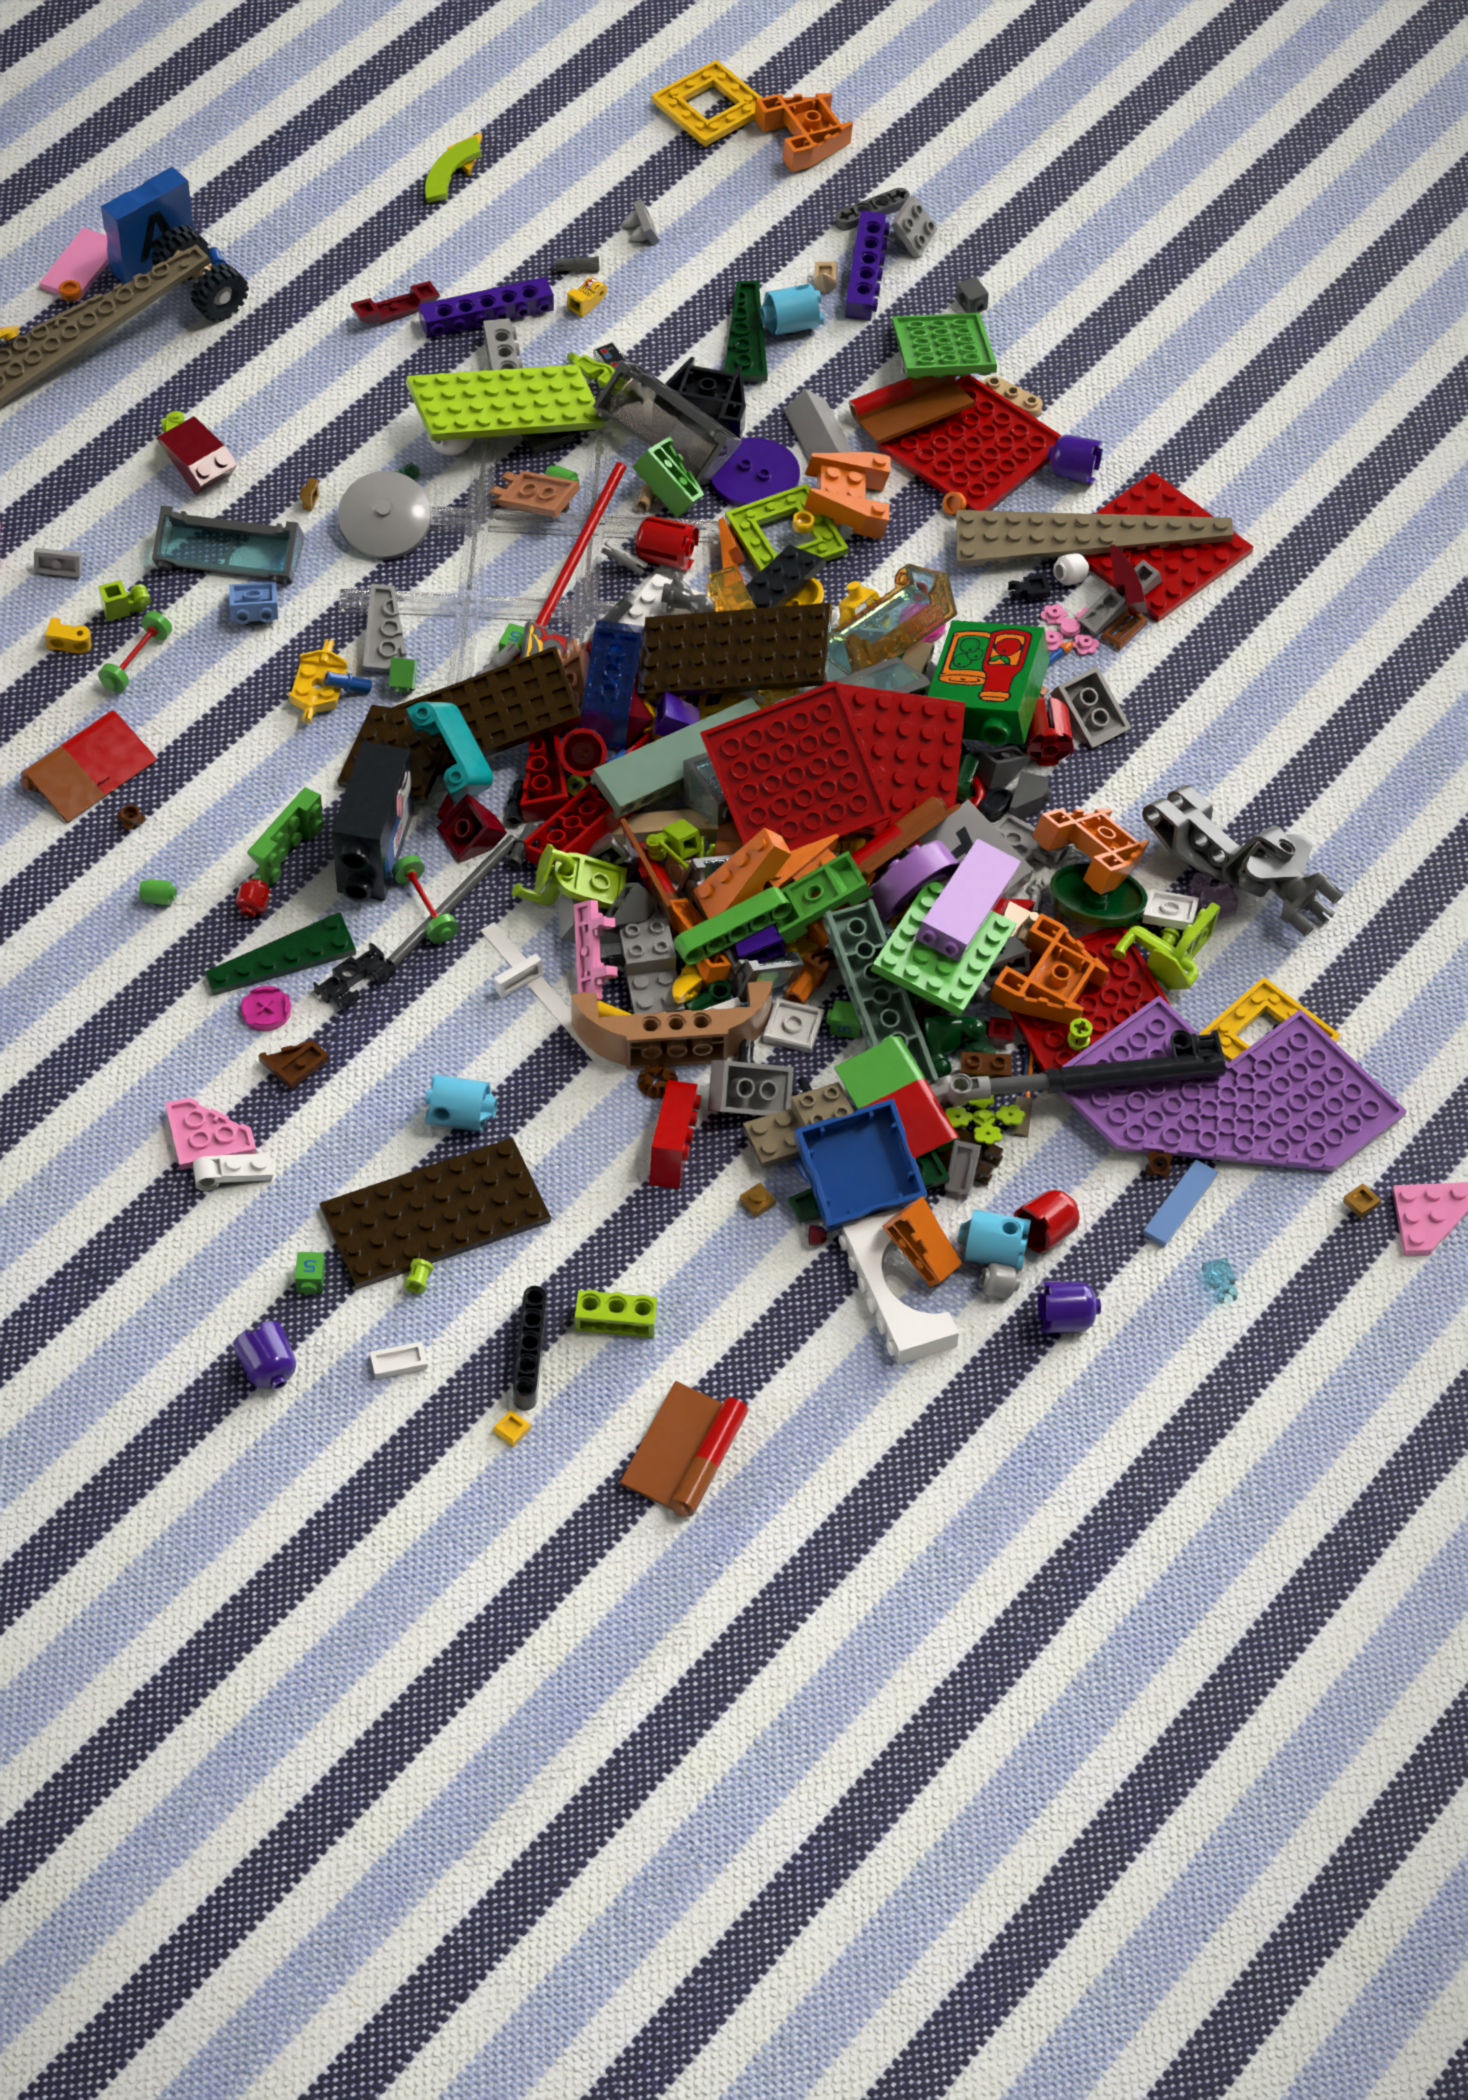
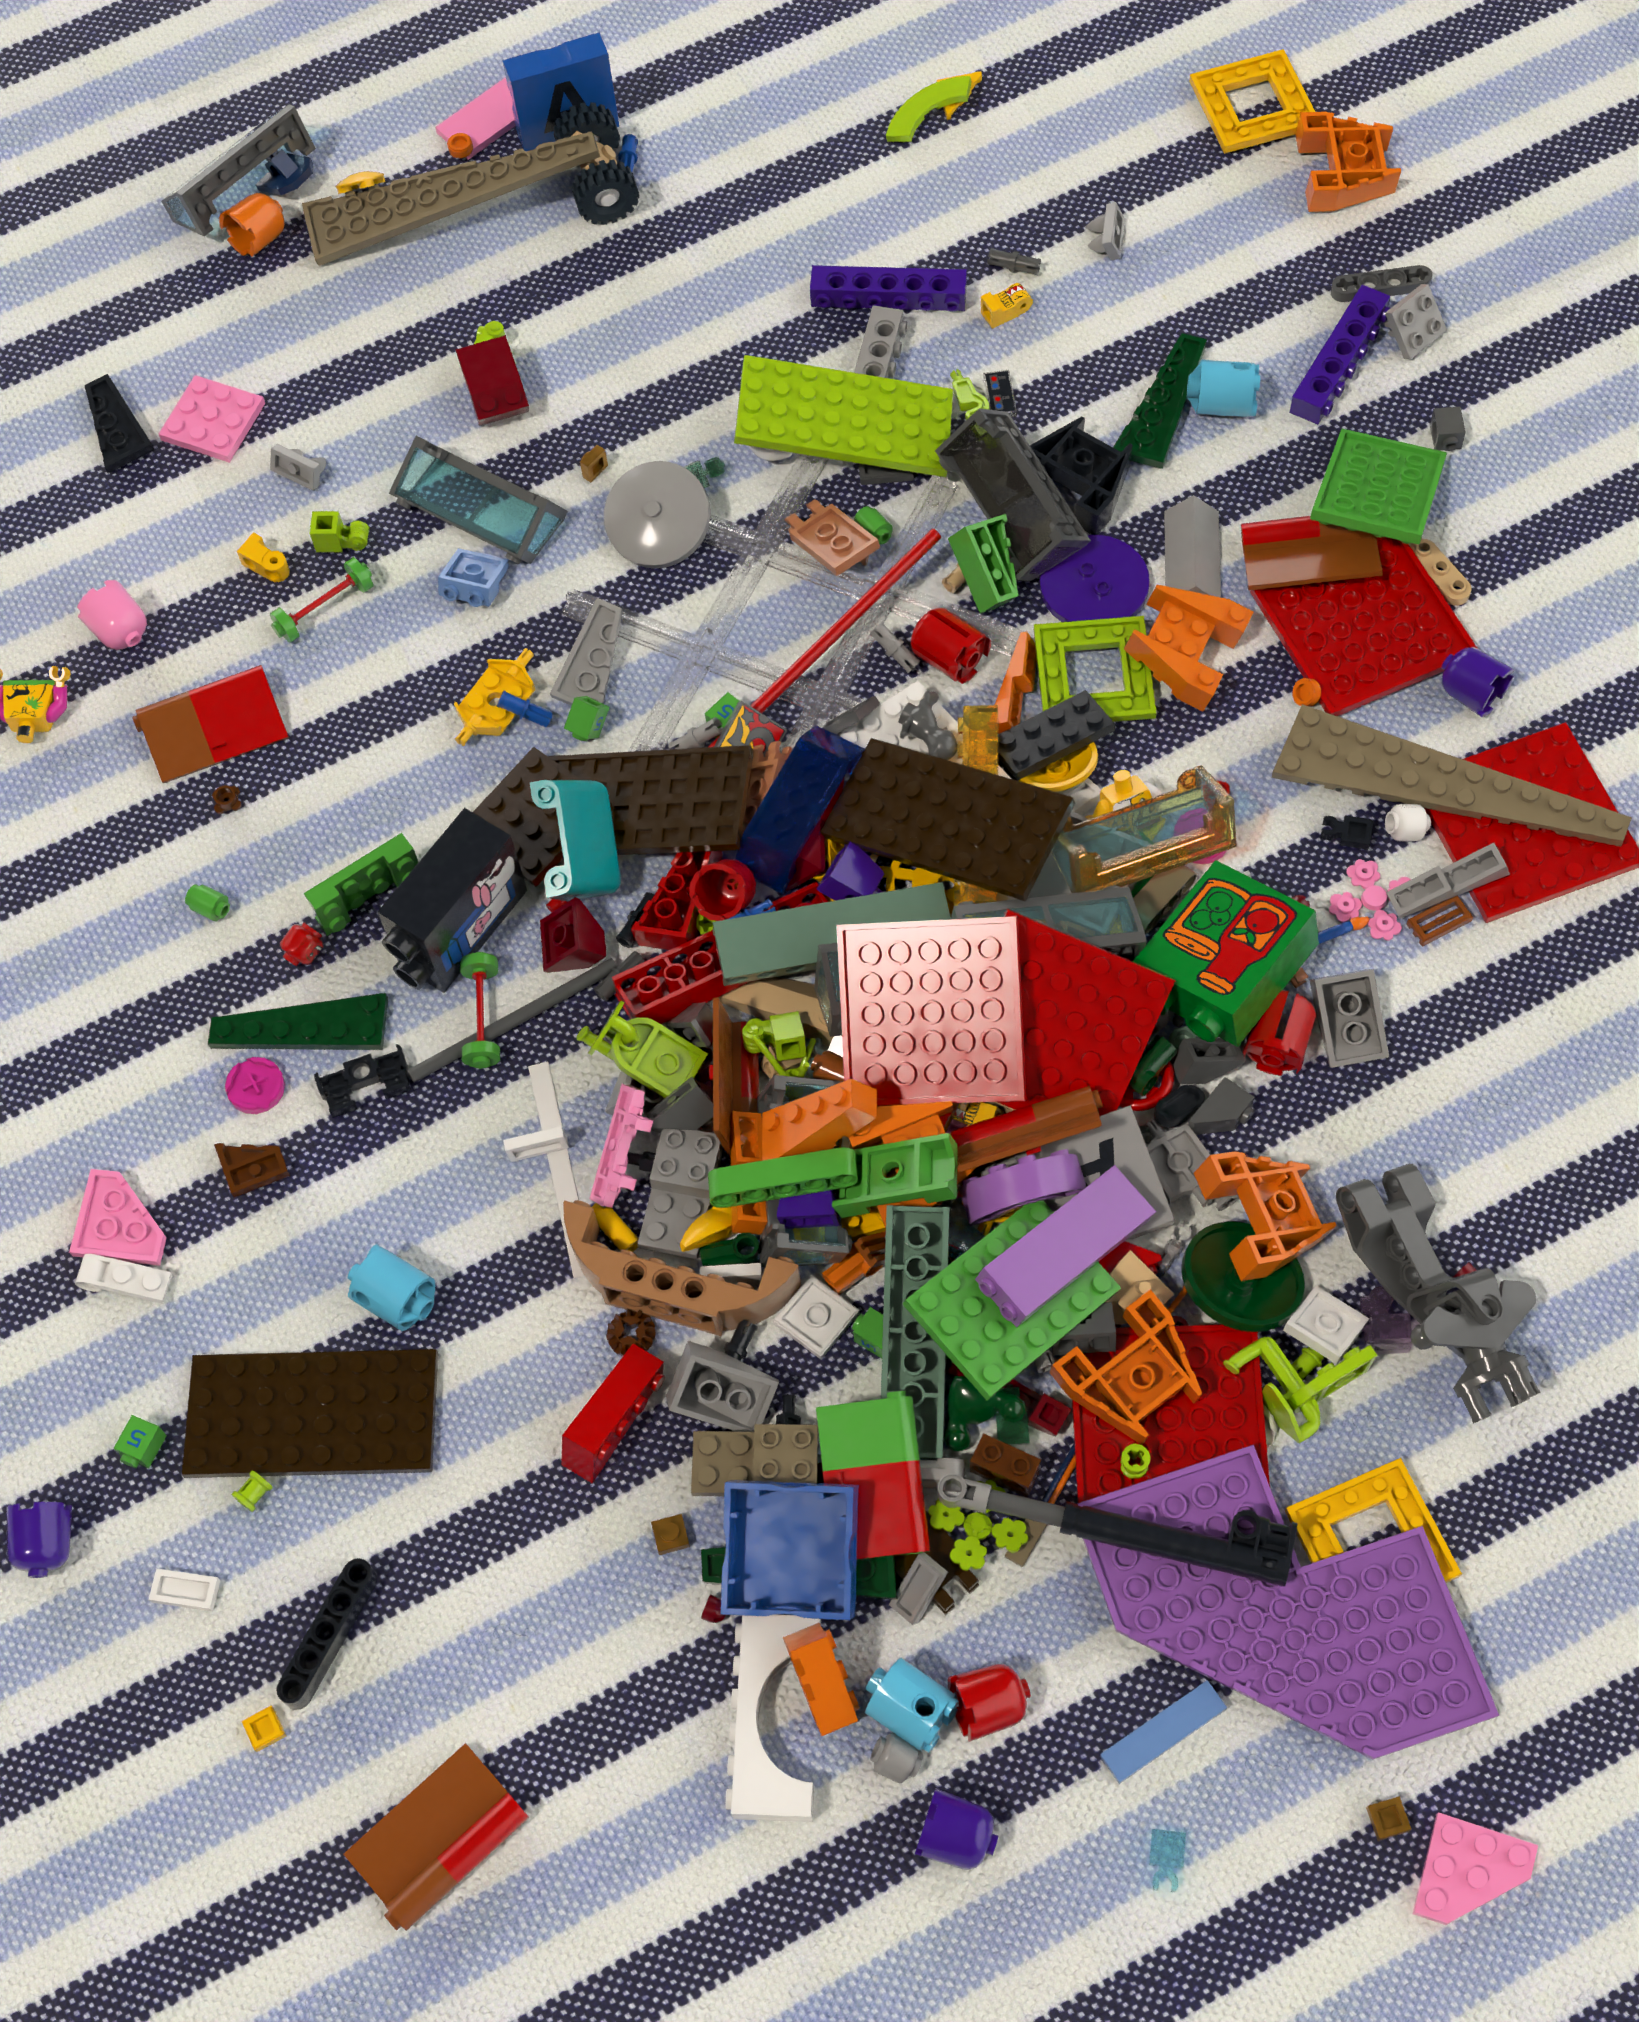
camera: 30 degrees right, 10 degrees up
dark red slope [350,281,440,323] -> none
lime brick [575,1290,657,1338] -> none
yellow tile [792,511,815,534] -> none
tan plate [814,262,838,293] -> none
dark red slope [1110,544,1148,615] -> none
reddish brown plate [1145,1150,1172,1177] -> none

